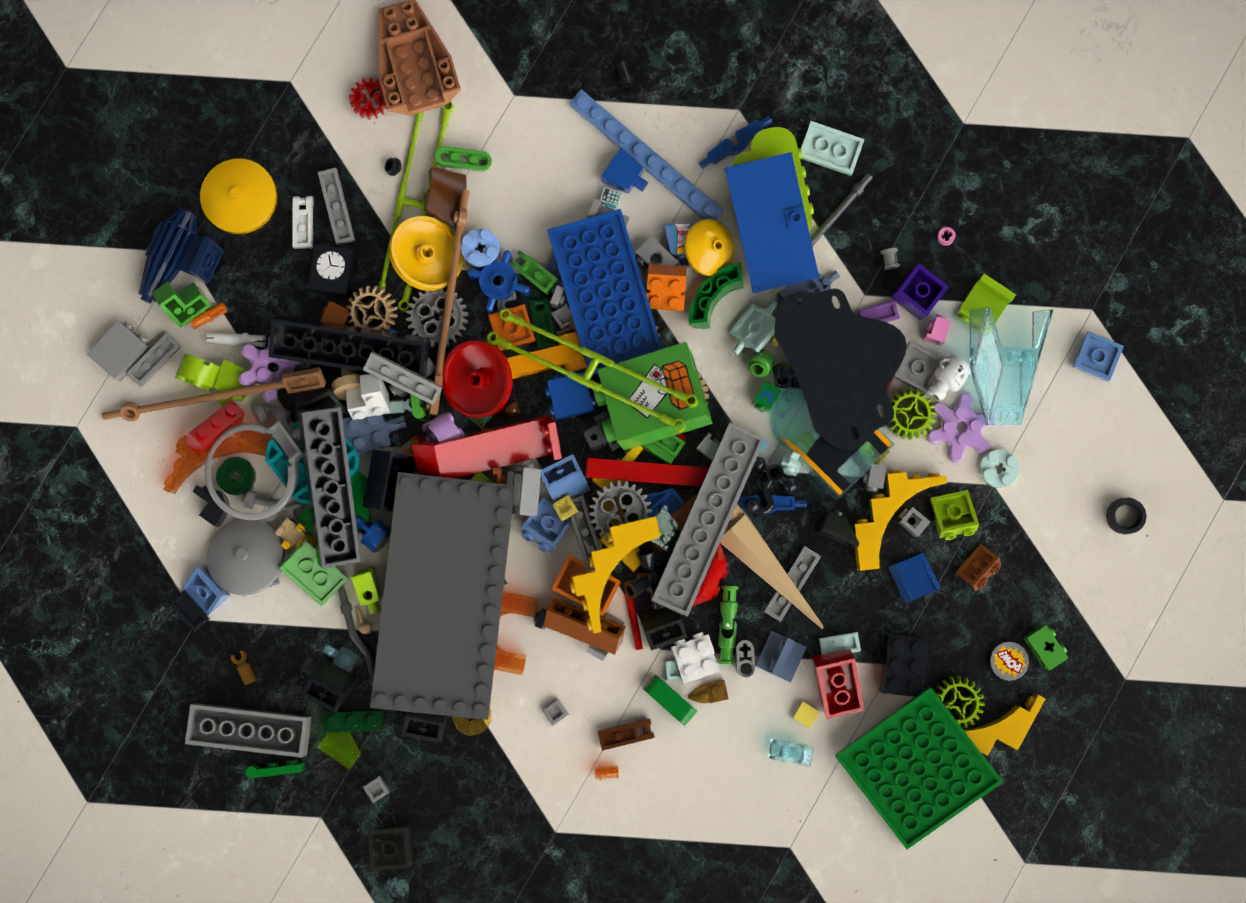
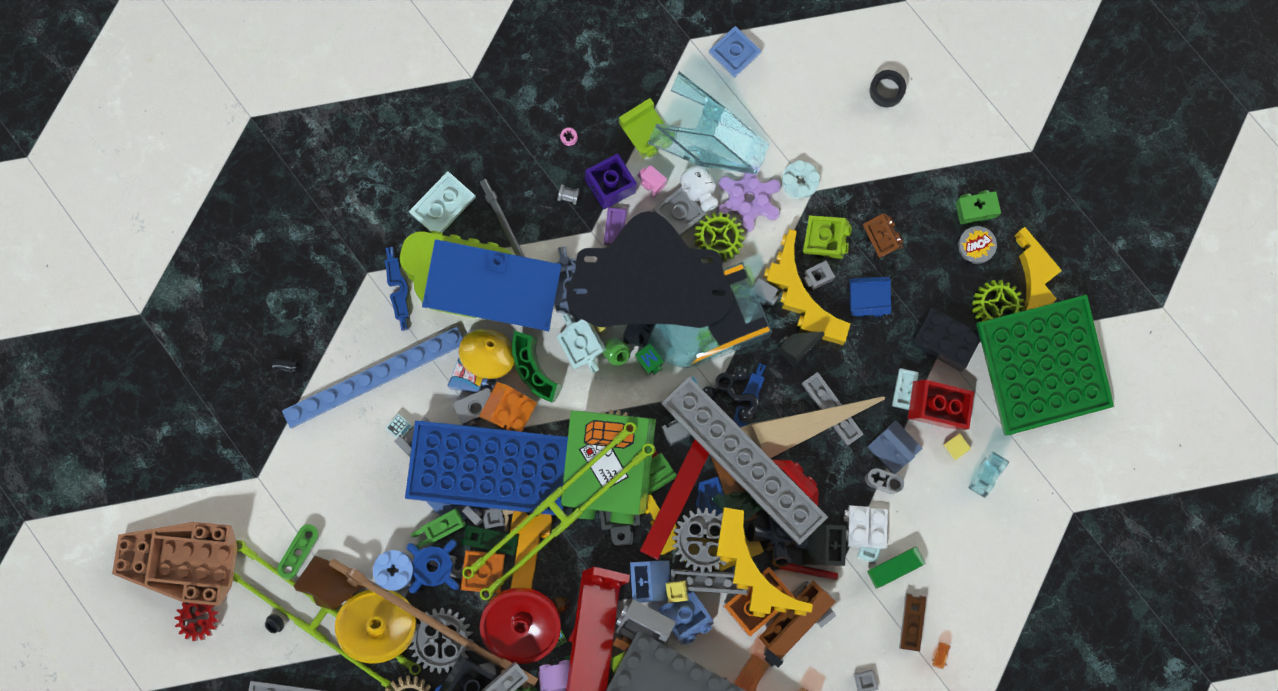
camera: 70 degrees left, 5 degrees down
blue brick [545,370,596,420] -> none
blue torso [601,148,649,194] -> none
pearl gold plate [688,680,729,703] -> none
bright green piece [717,586,738,664] -> none
light aqua plate [779,452,802,477] -> none

